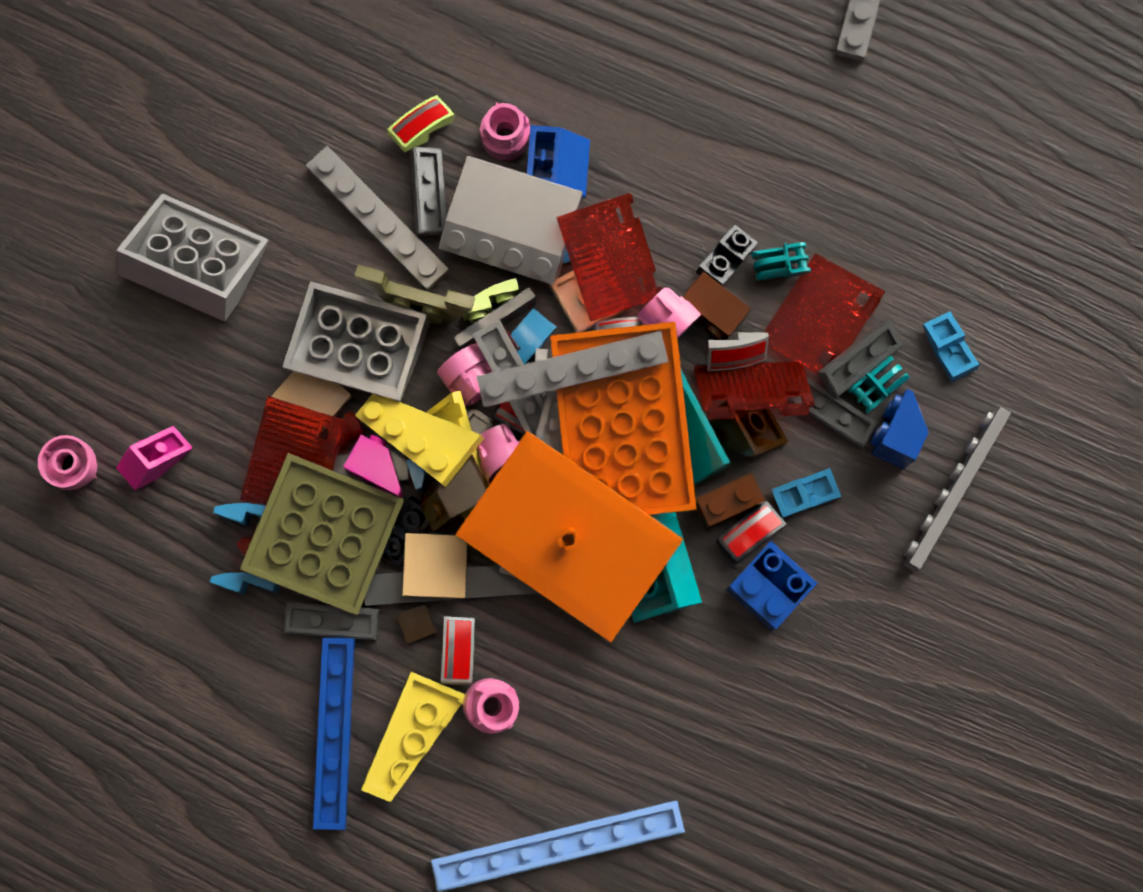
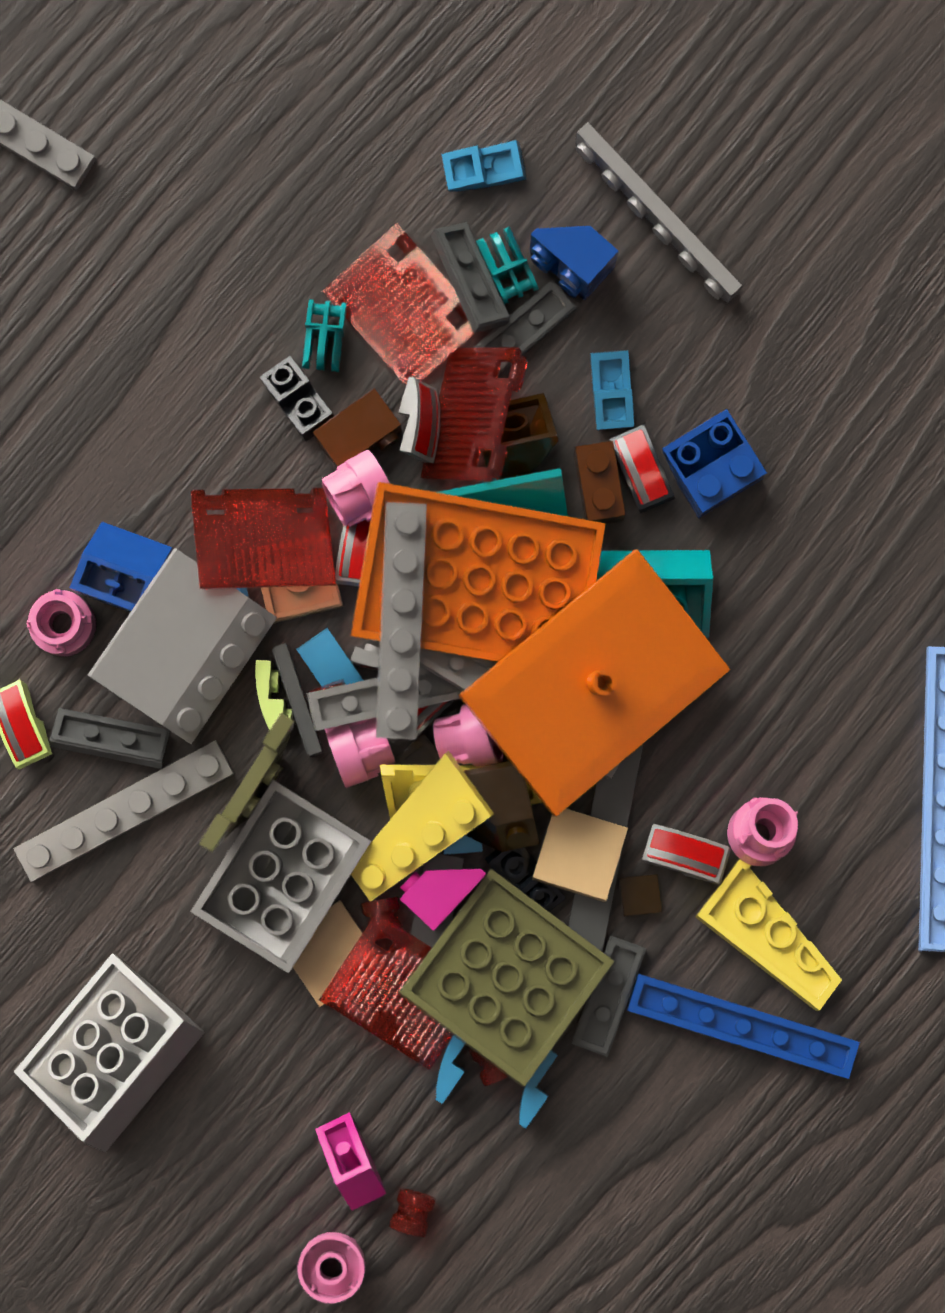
camera: 75 degrees left, 5 degrees up
none -> clear red wheel [389,1188,436,1237]

